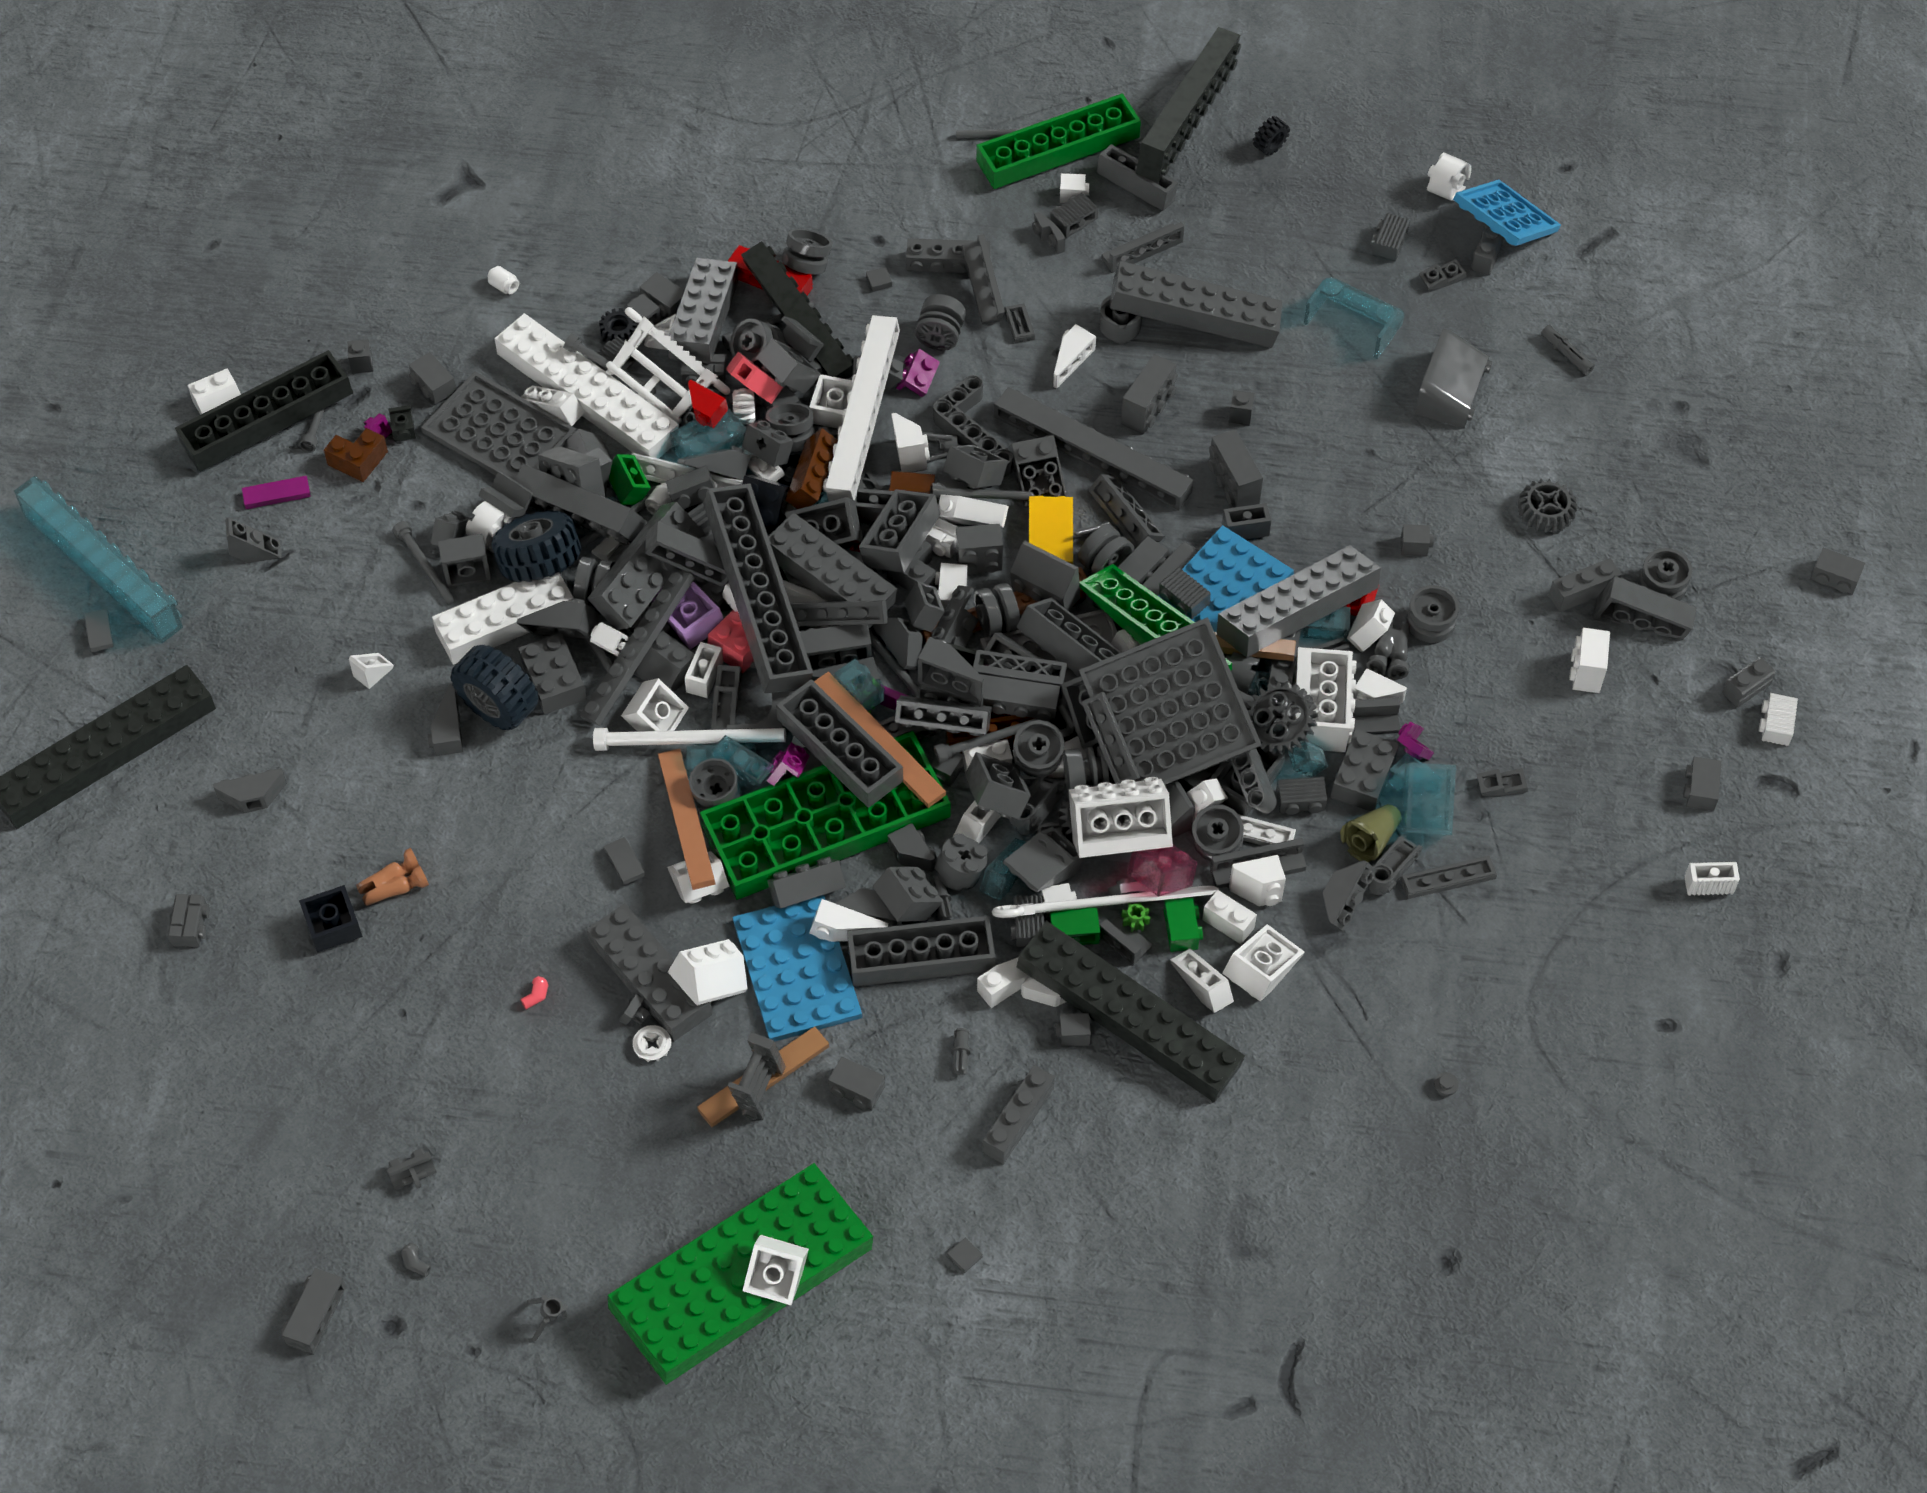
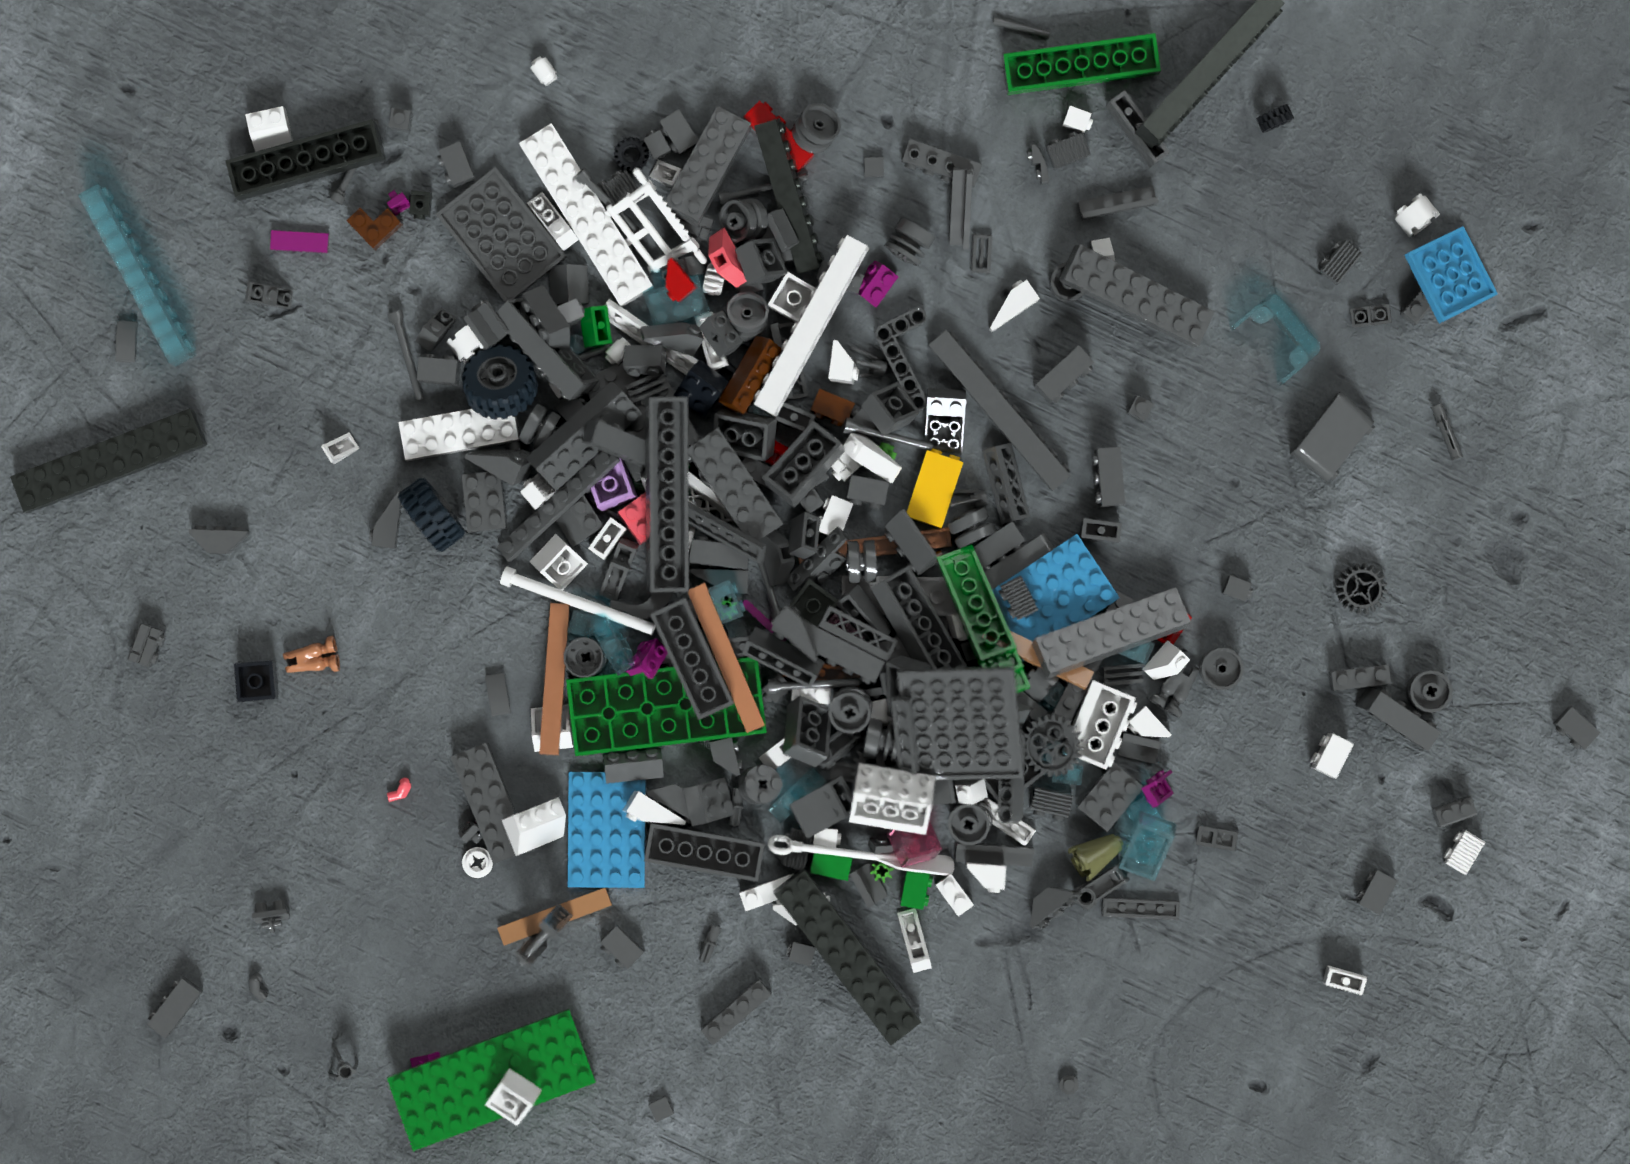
camera: 25 degrees right, 30 degrees up
white slope [1222,924,1305,1001] -> none

